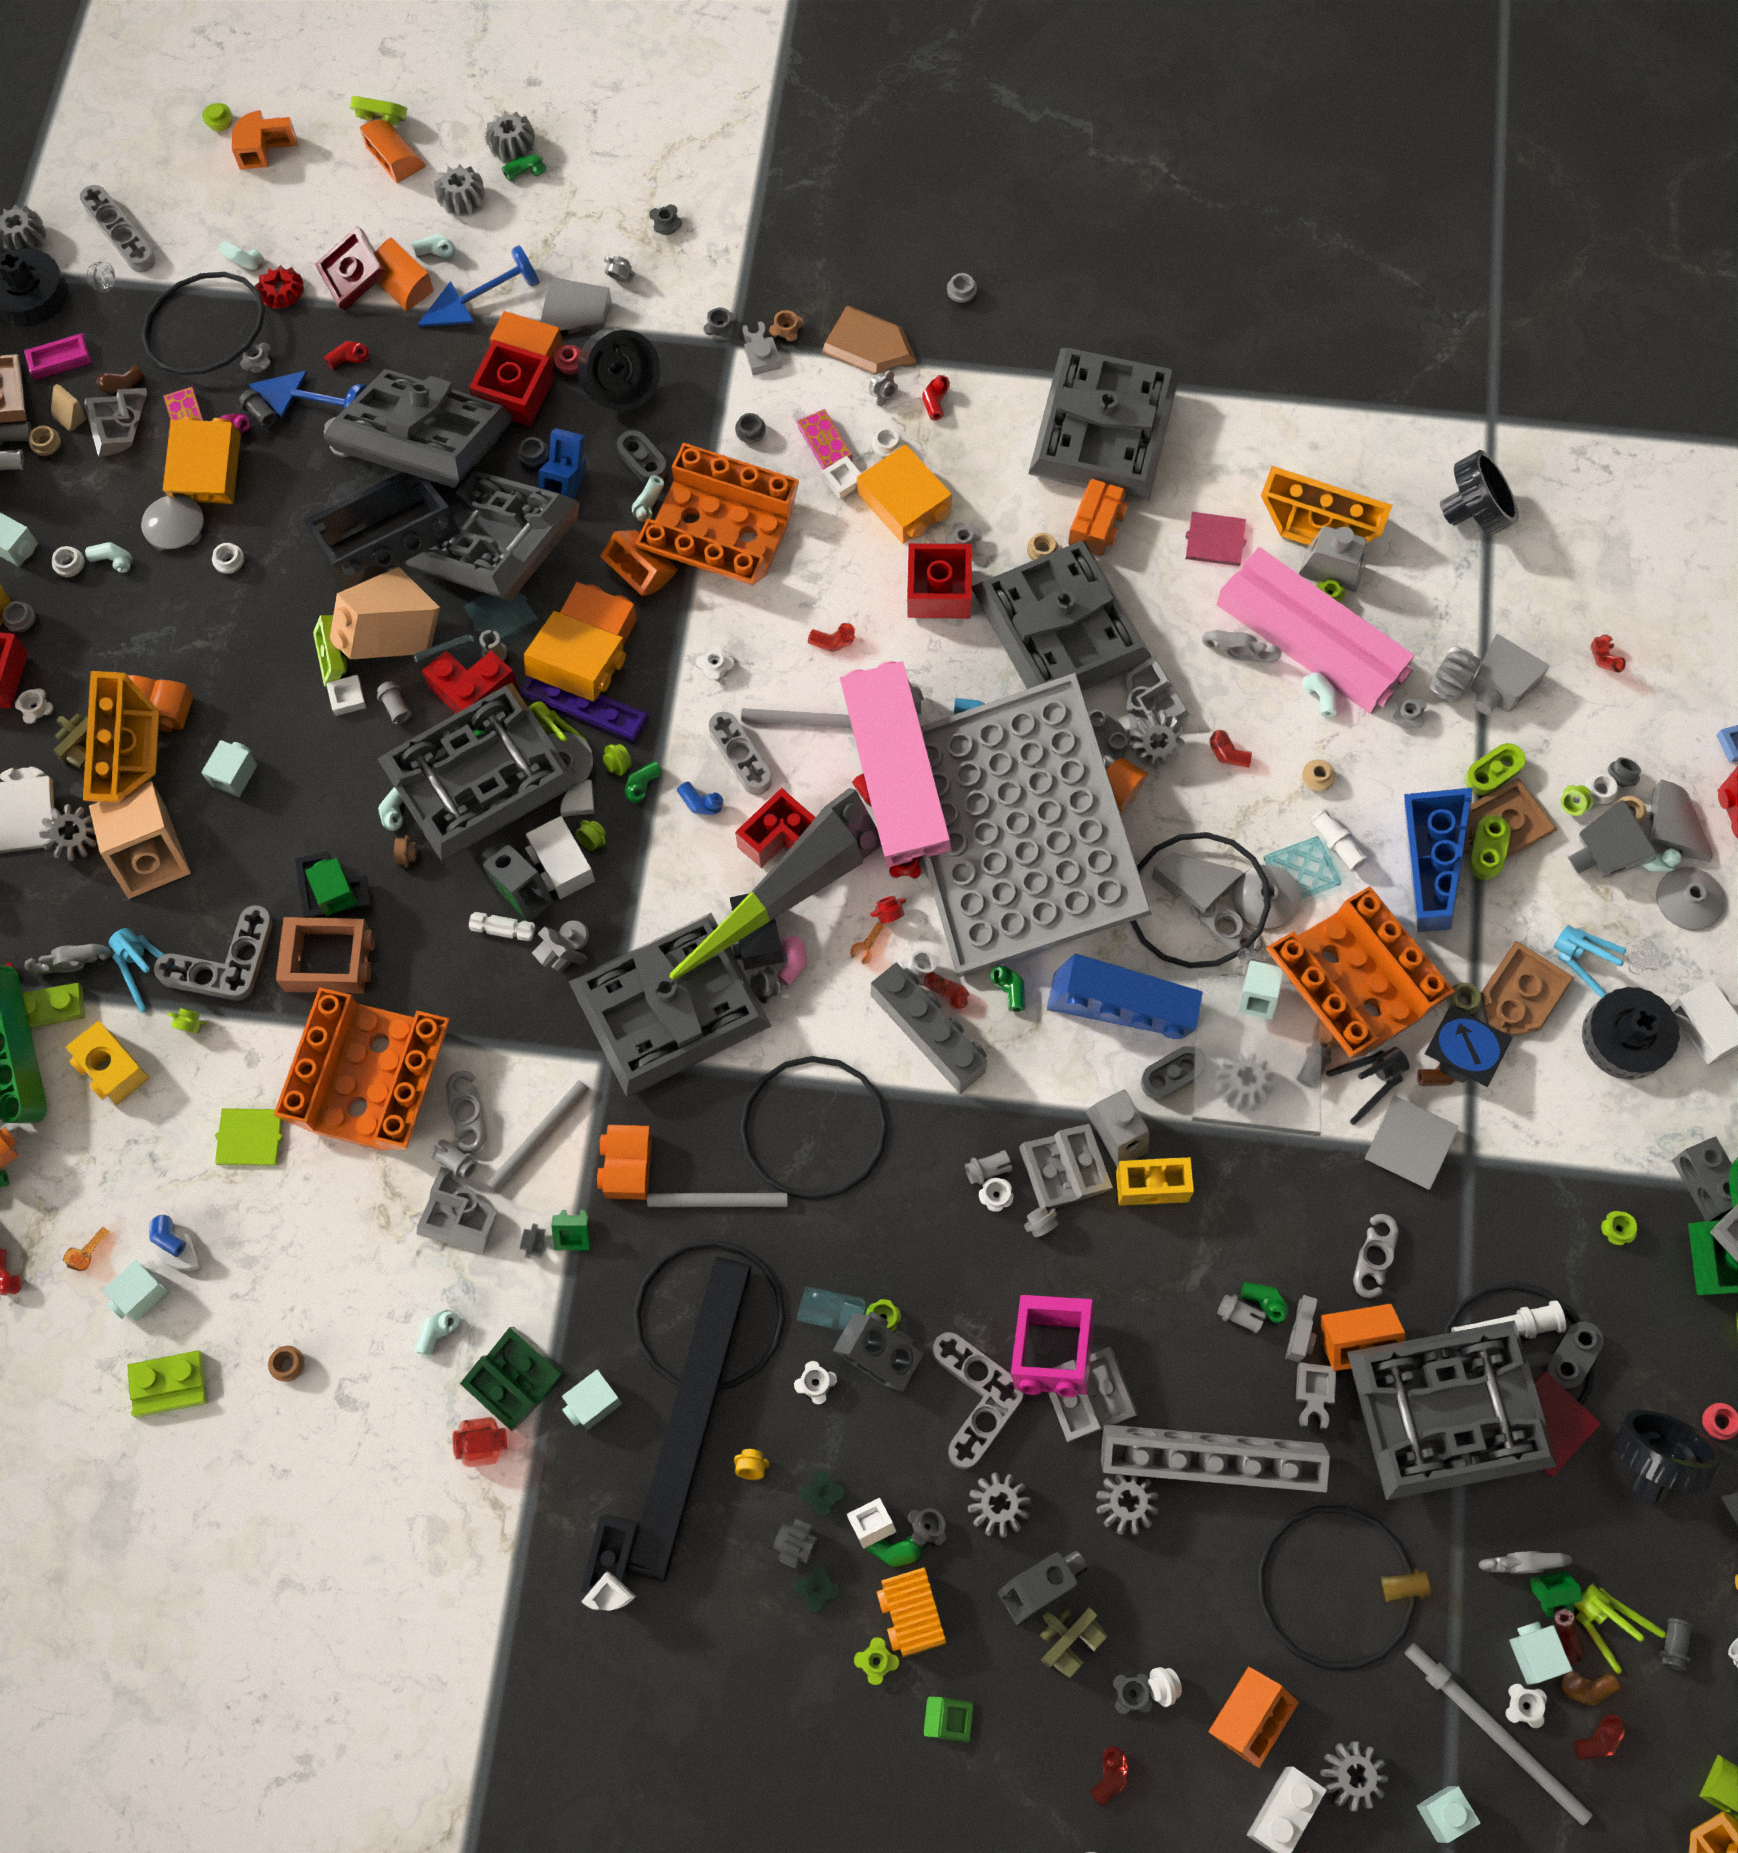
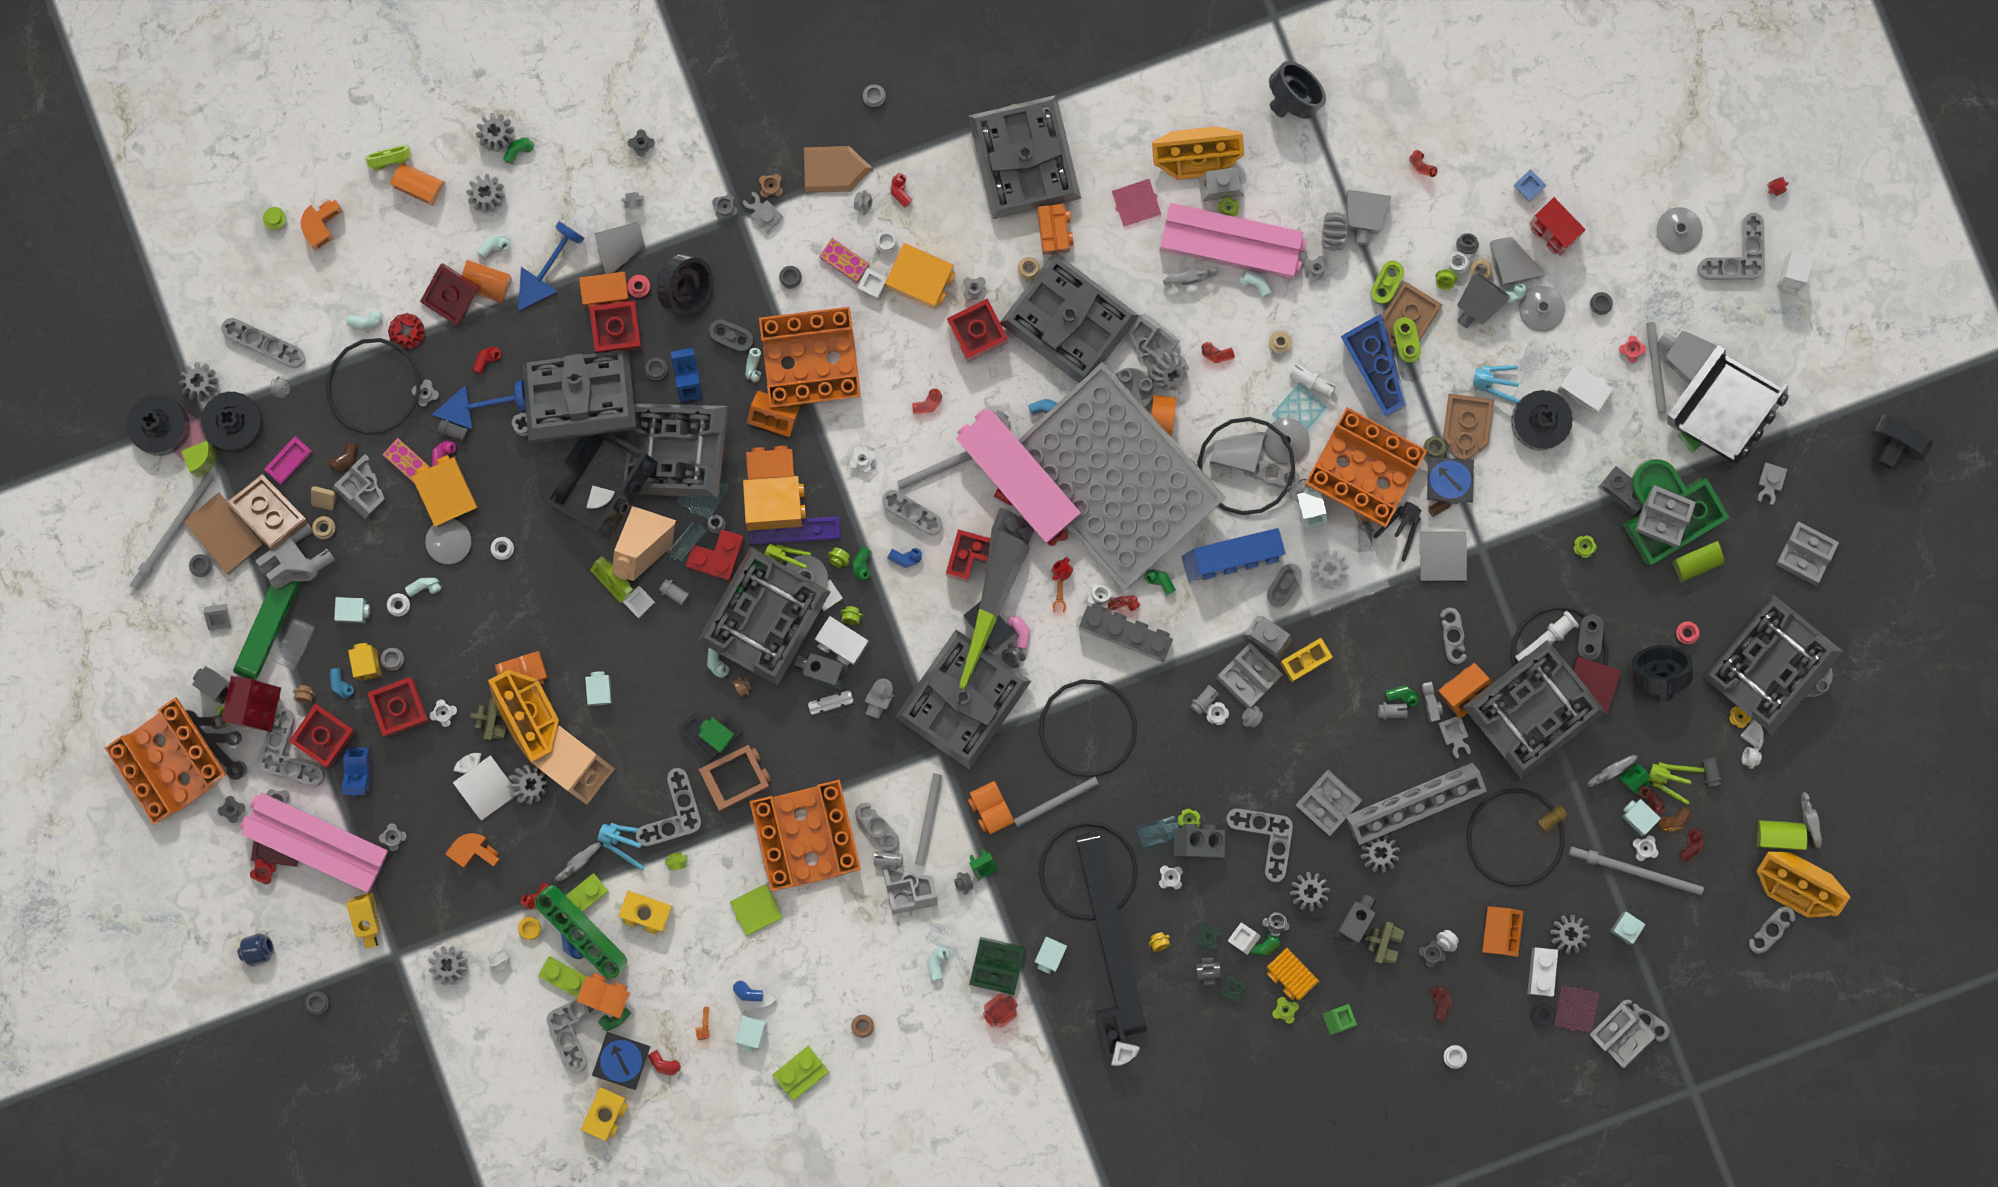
camera: 30 degrees left, 15 degrees up
dark pink window [1011,1295,1095,1397] -> none

